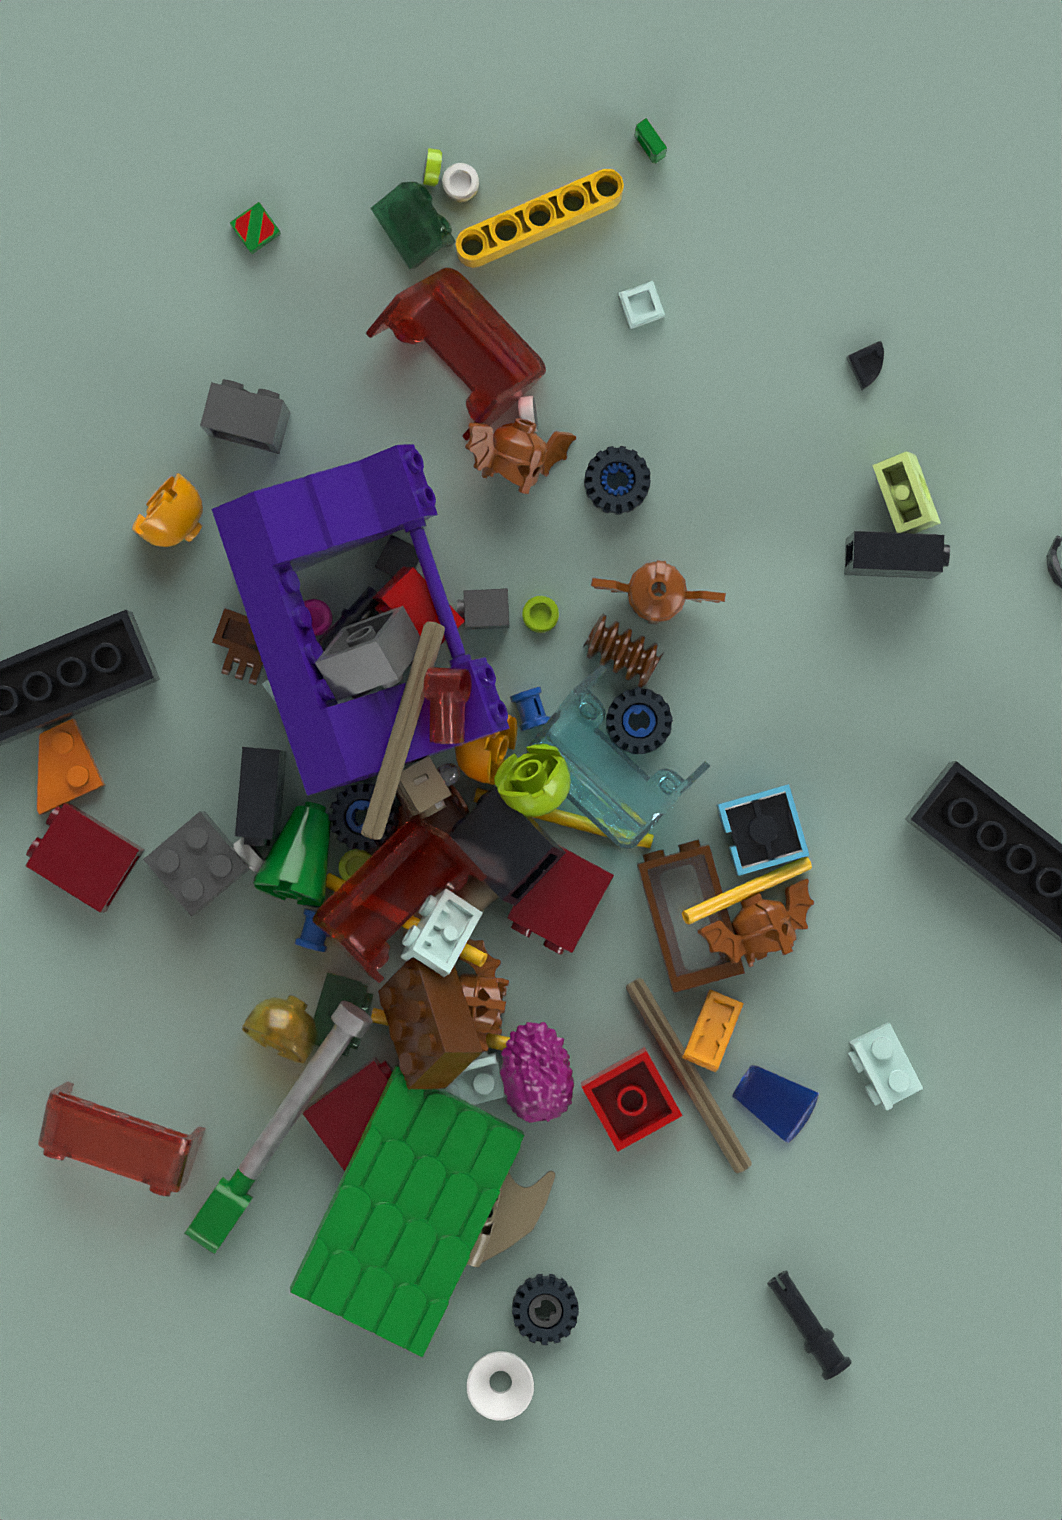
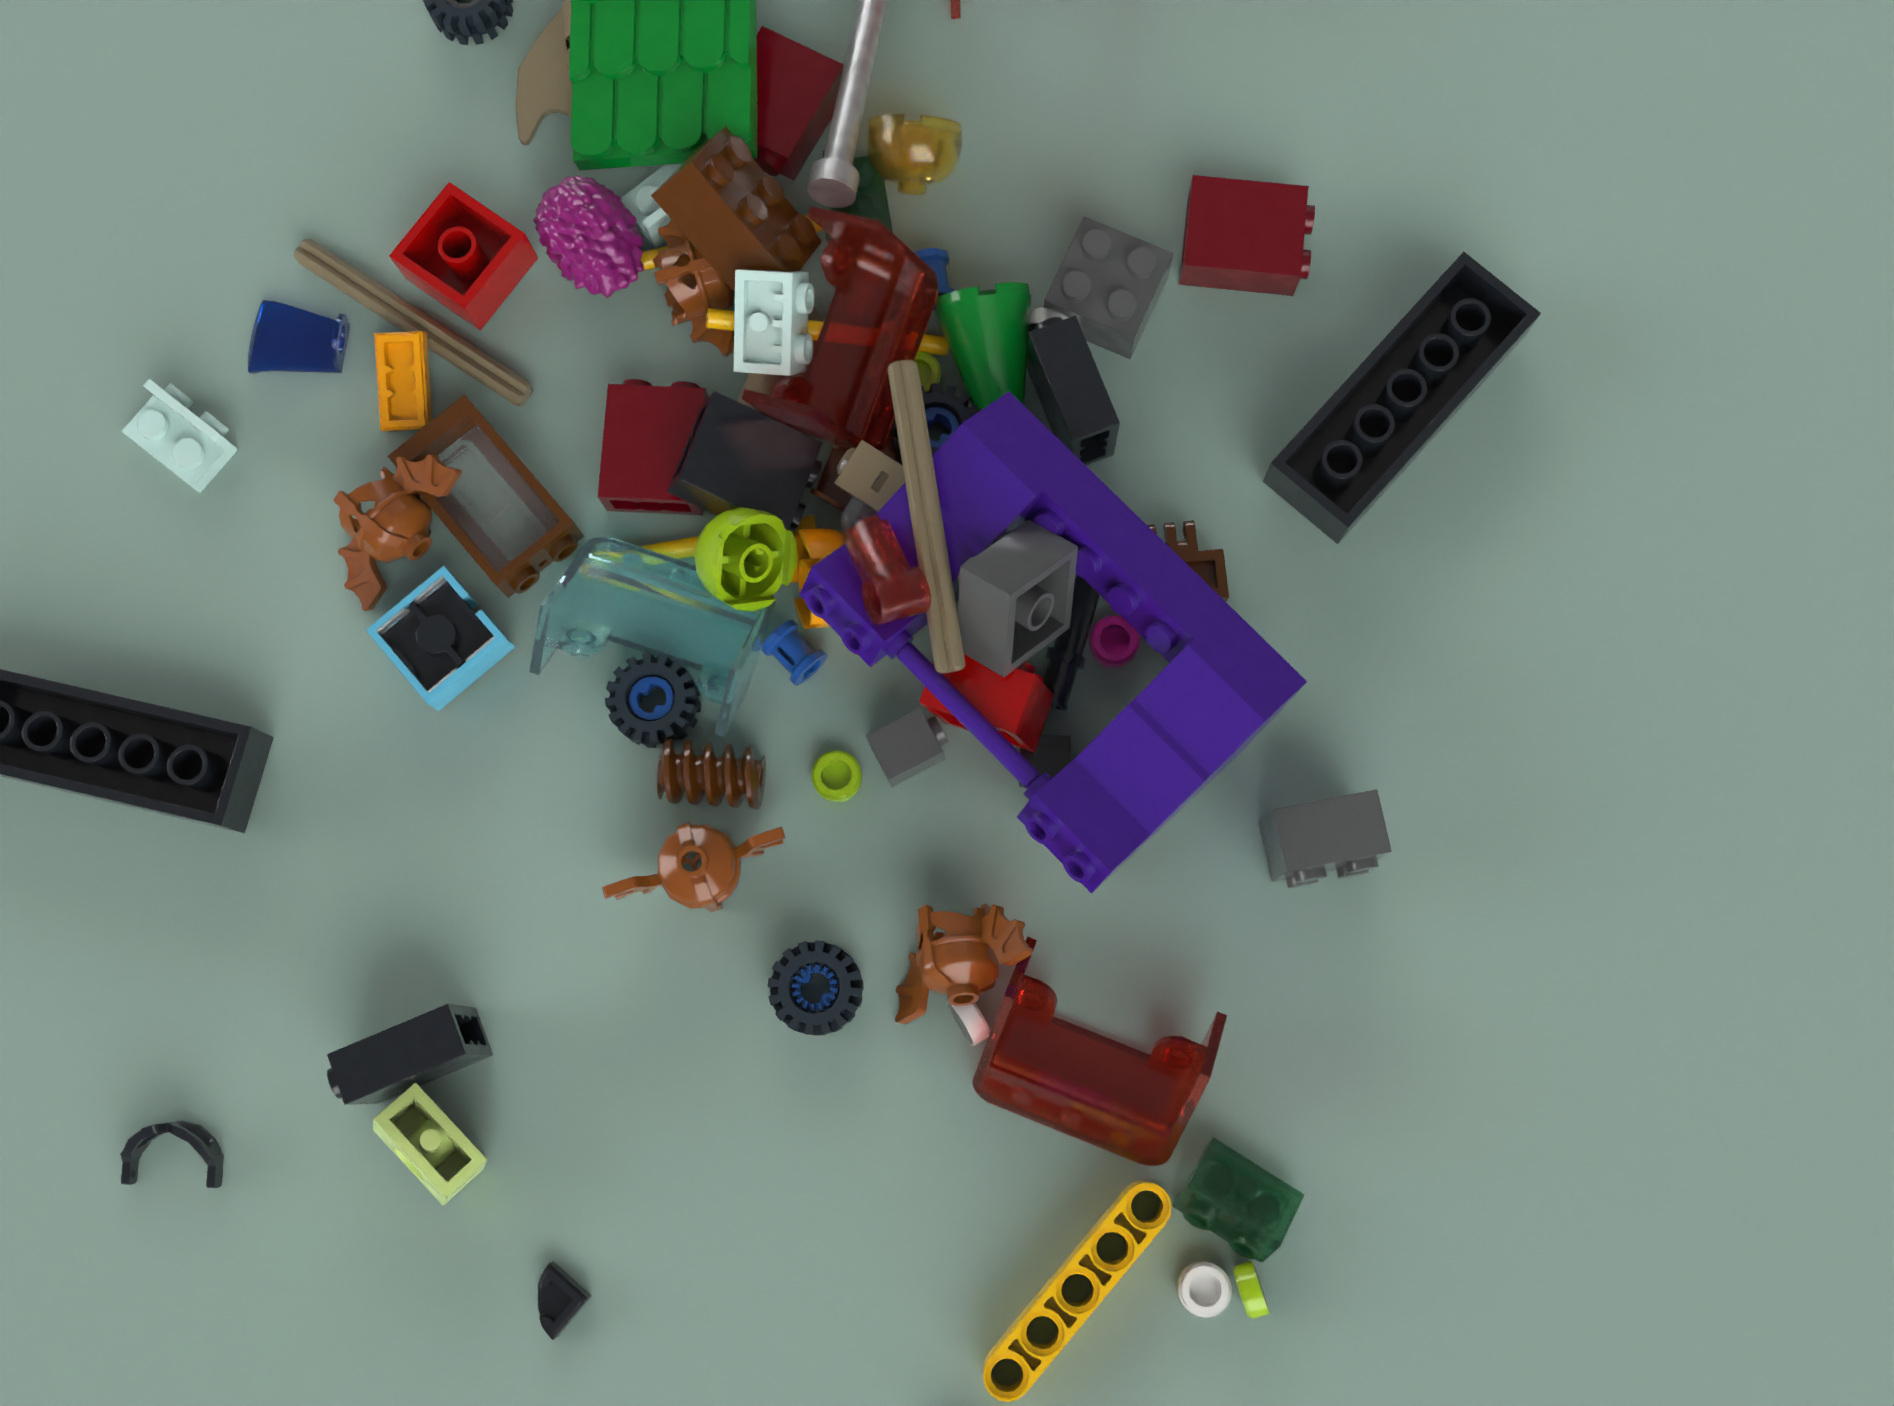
camera: 160 degrees right, 10 degrees down
orange wing [37,718,105,815] -> none
light orange cylinder [132,473,203,547] -> none
green tile [229,202,281,255] -> none
light aqua tile [618,281,665,329] -> none
yellow piece [682,857,812,925] -> none
black pin [767,1270,852,1380] -> none

